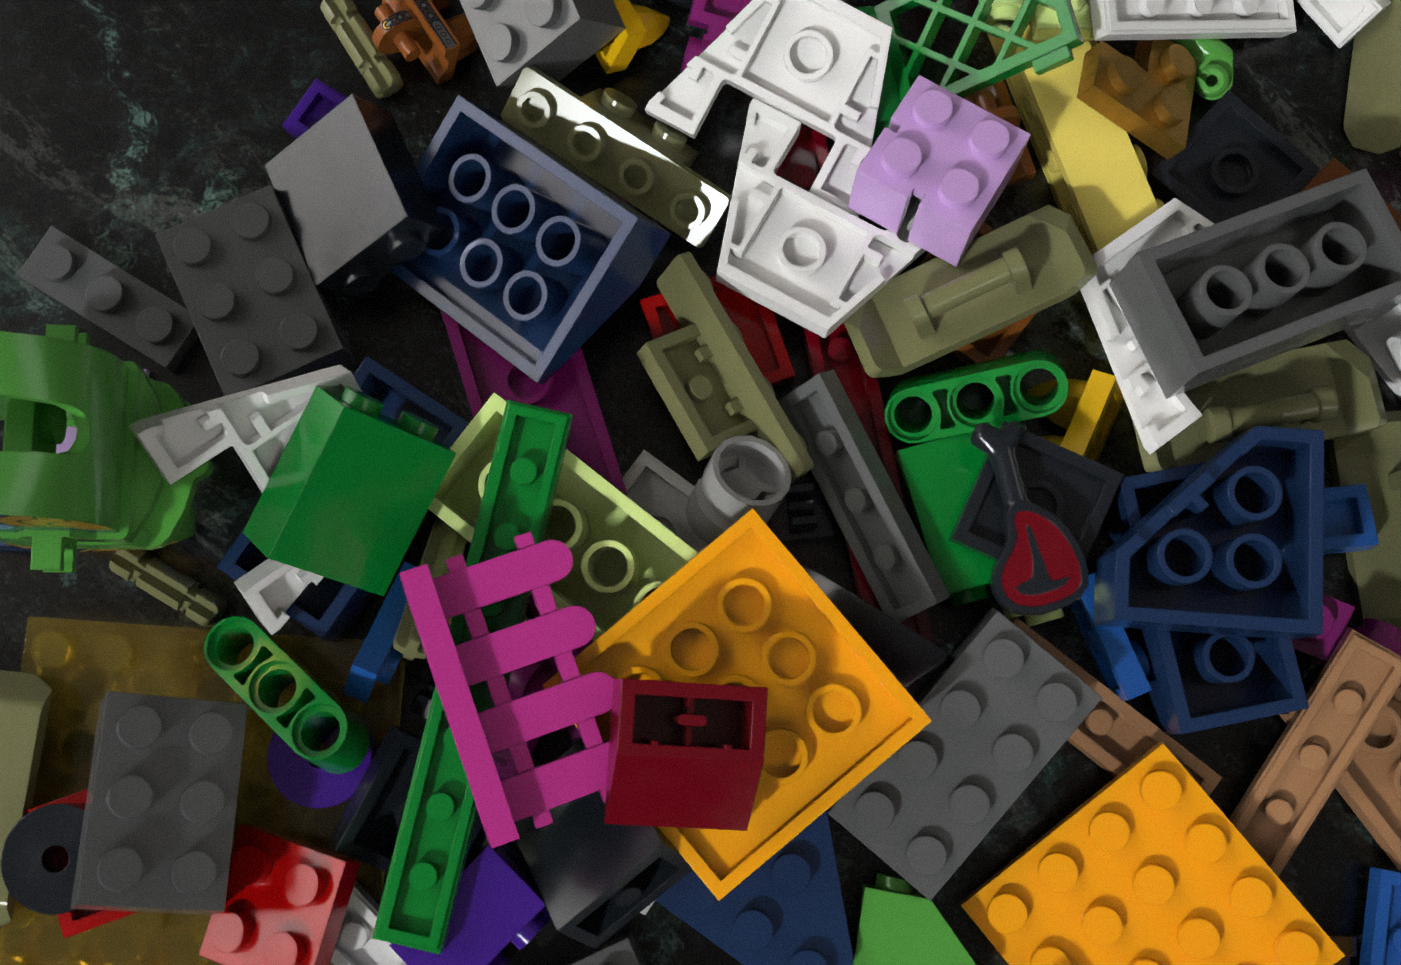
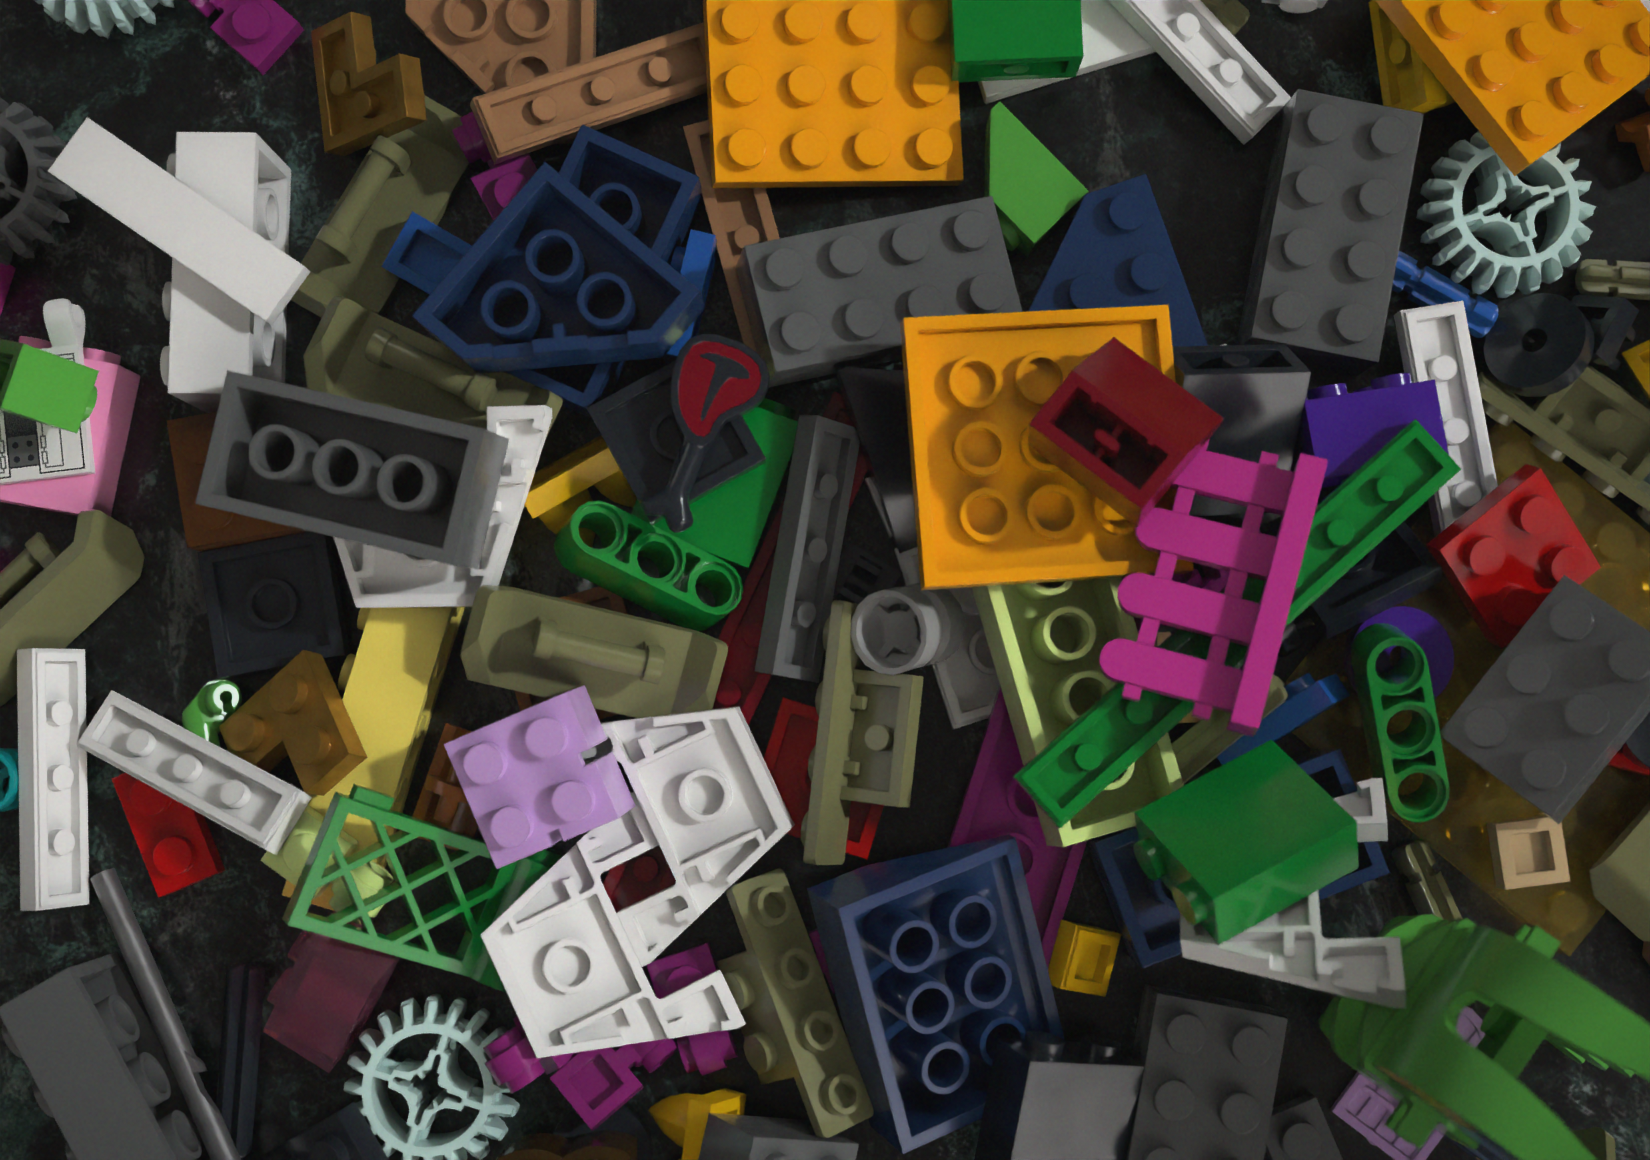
camera: 145 degrees left, 5 degrees up
none -> magenta plate [647,942,738,1076]
none -> yellow tile [1048,920,1121,997]
none -> tan plate [1487,815,1570,890]

